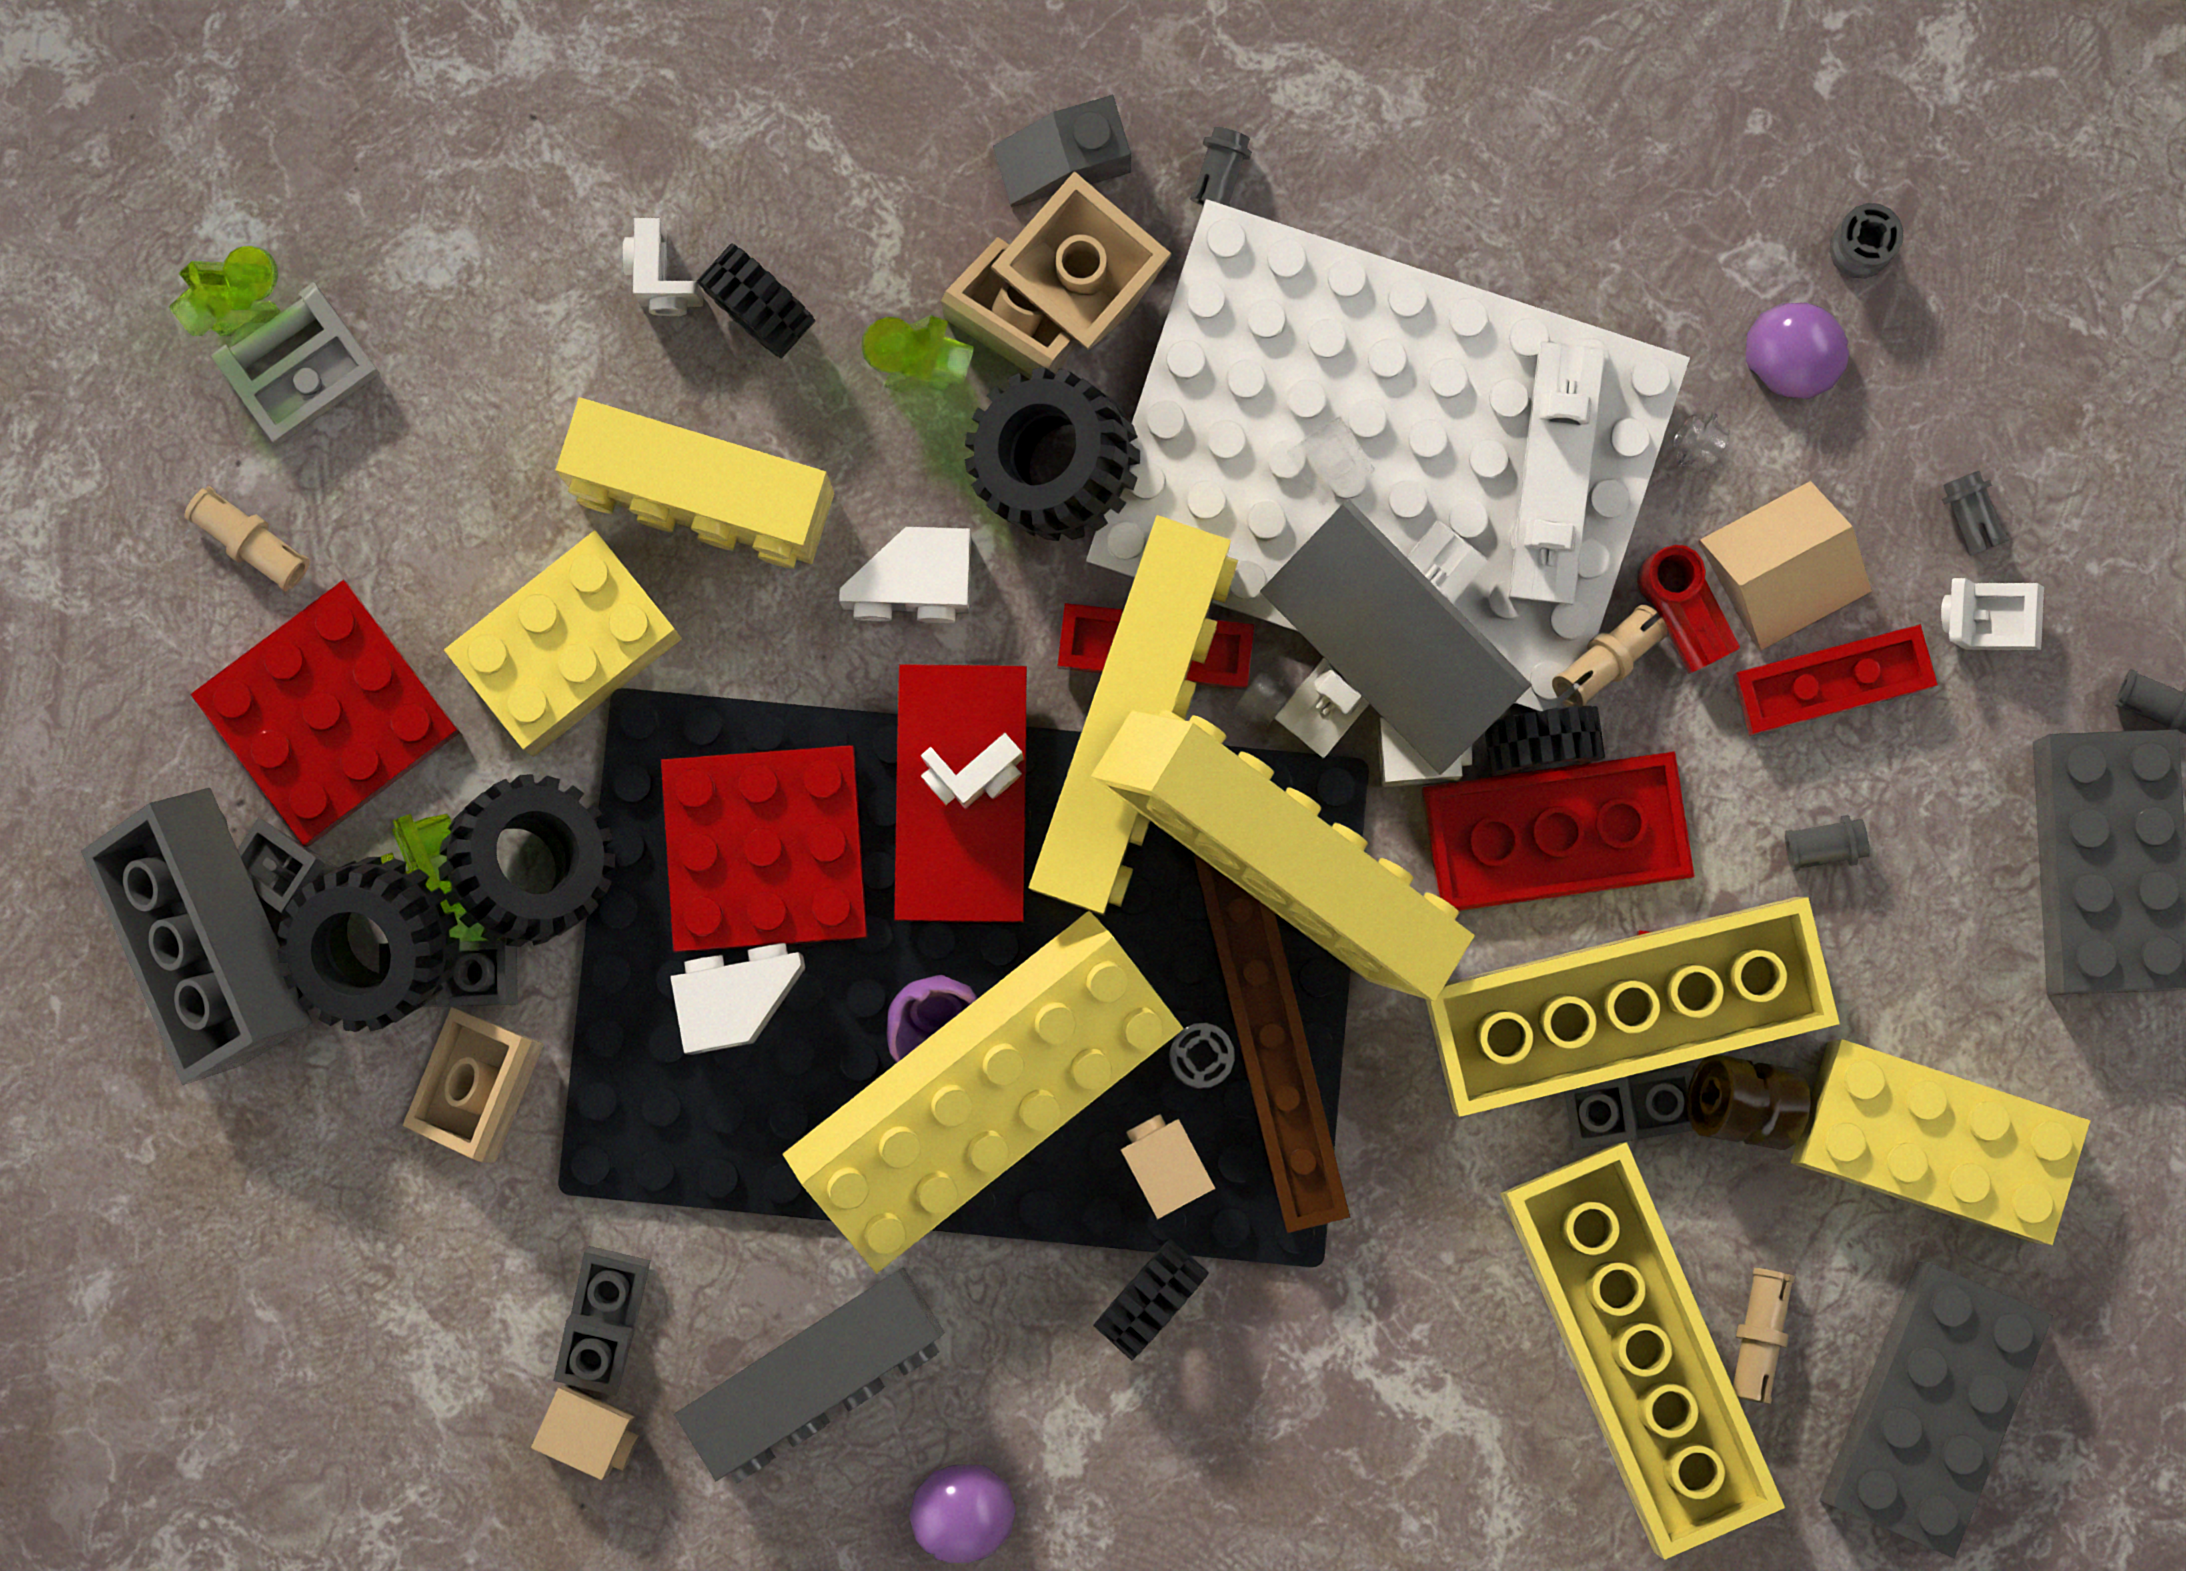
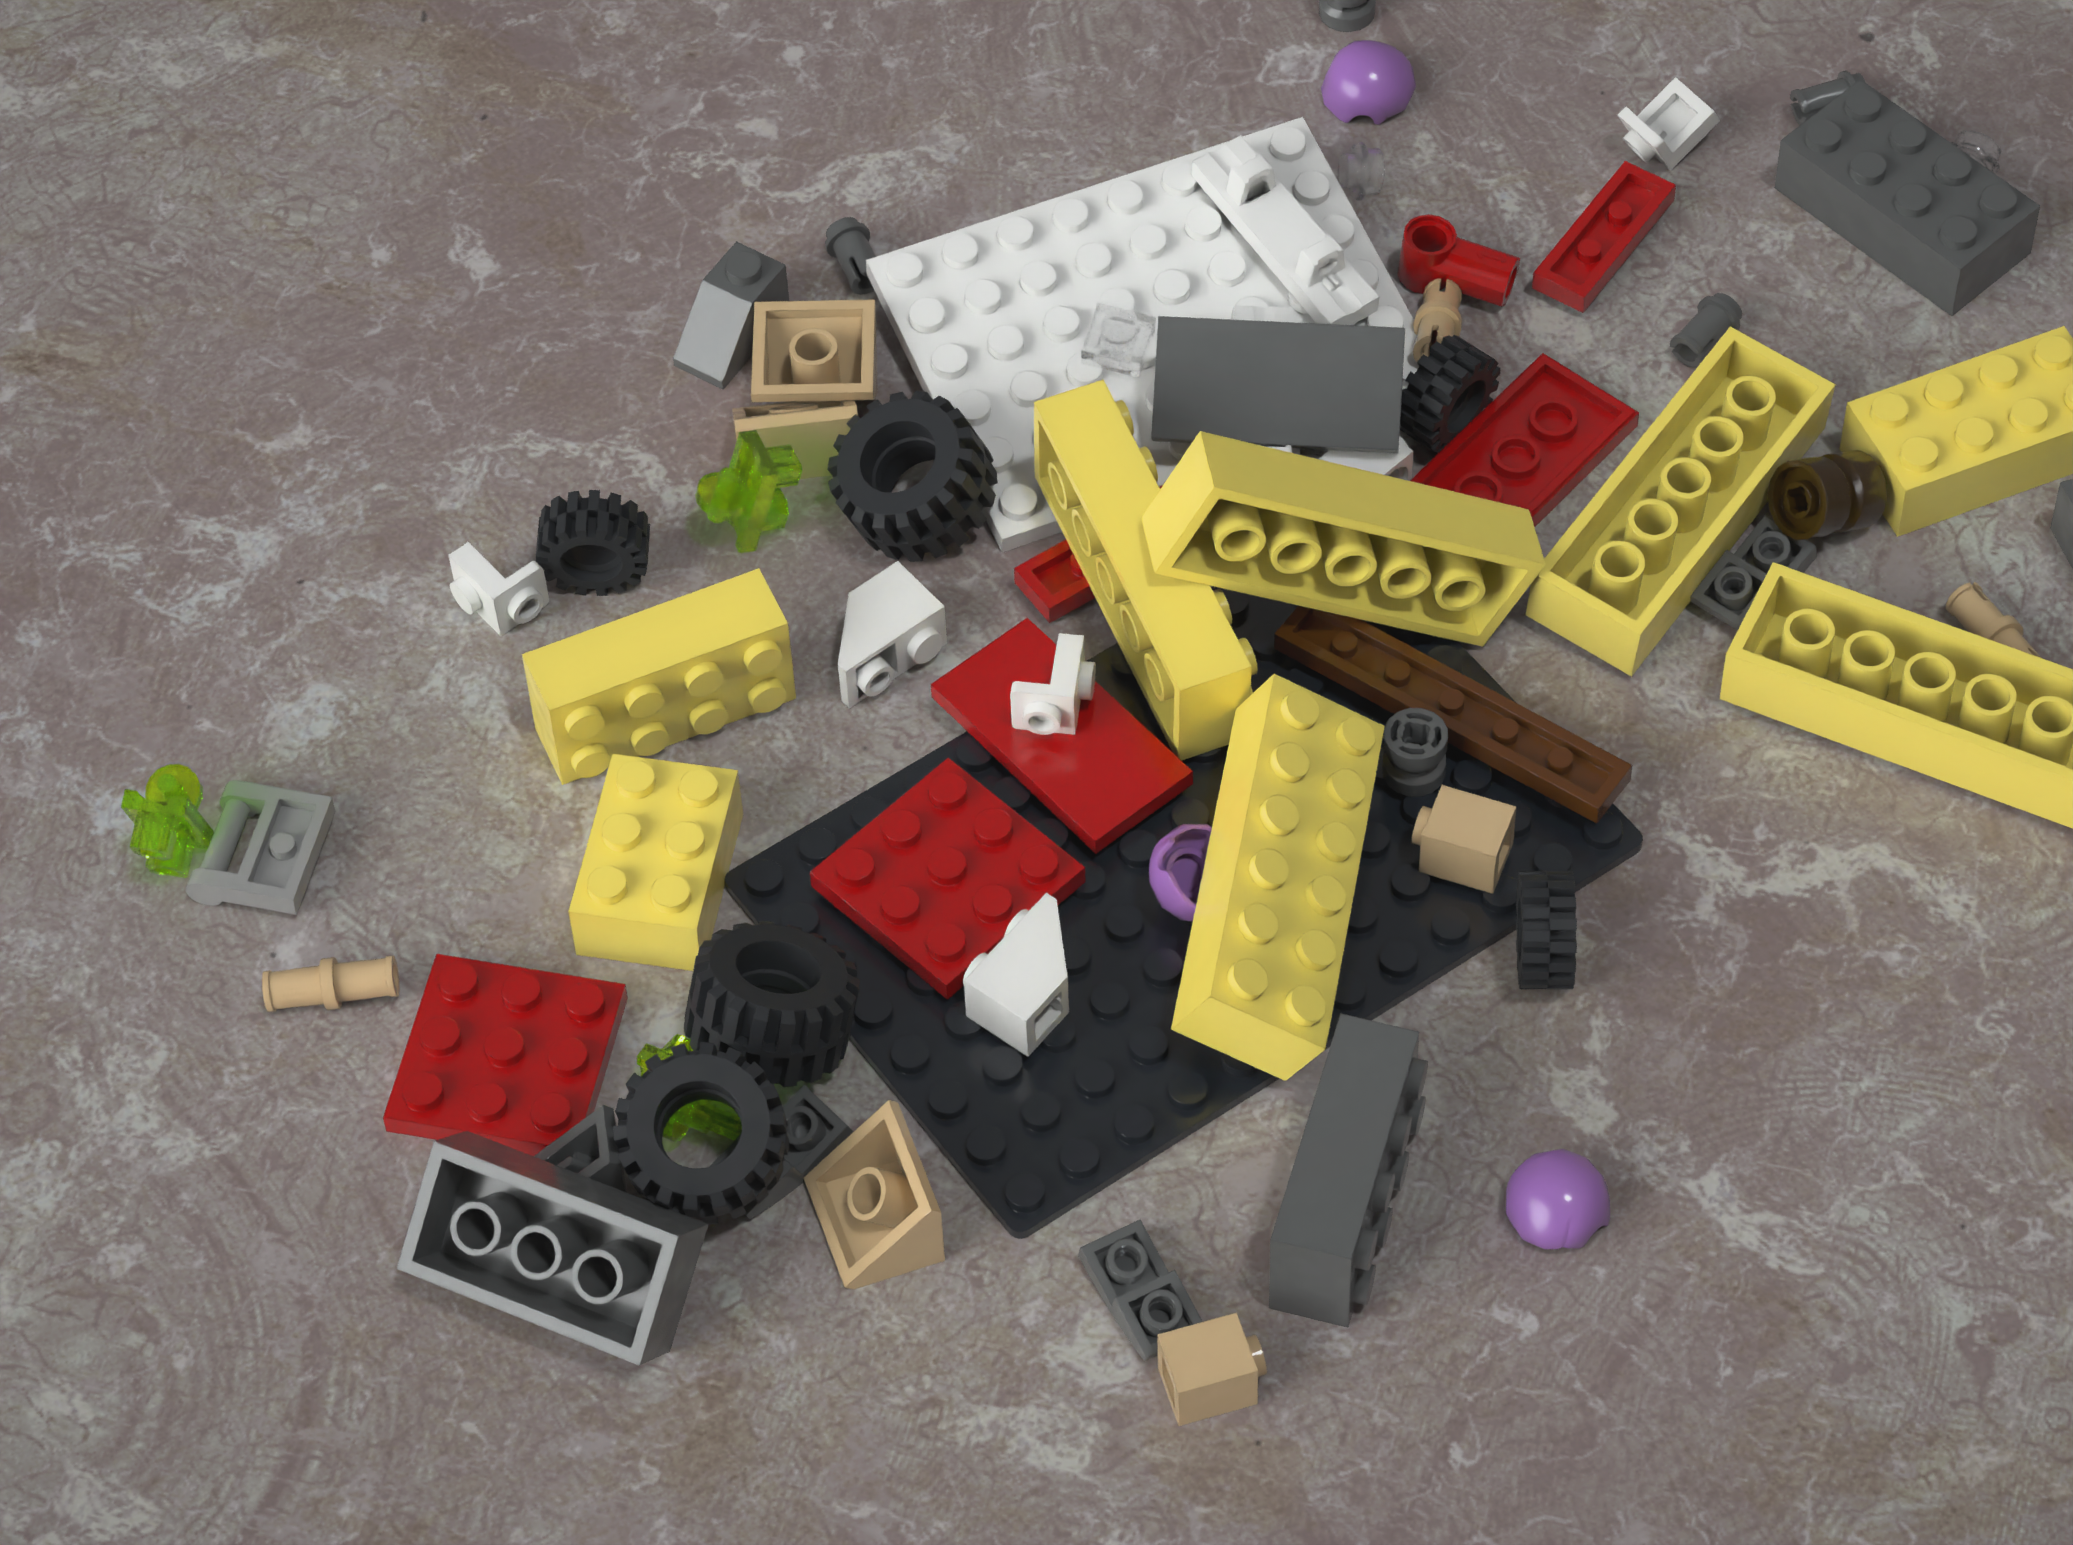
camera: 40 degrees left, 30 degrees down
tan slope [1698,481,1872,652] -> none
dark grey pin [1942,471,2009,556] -> none

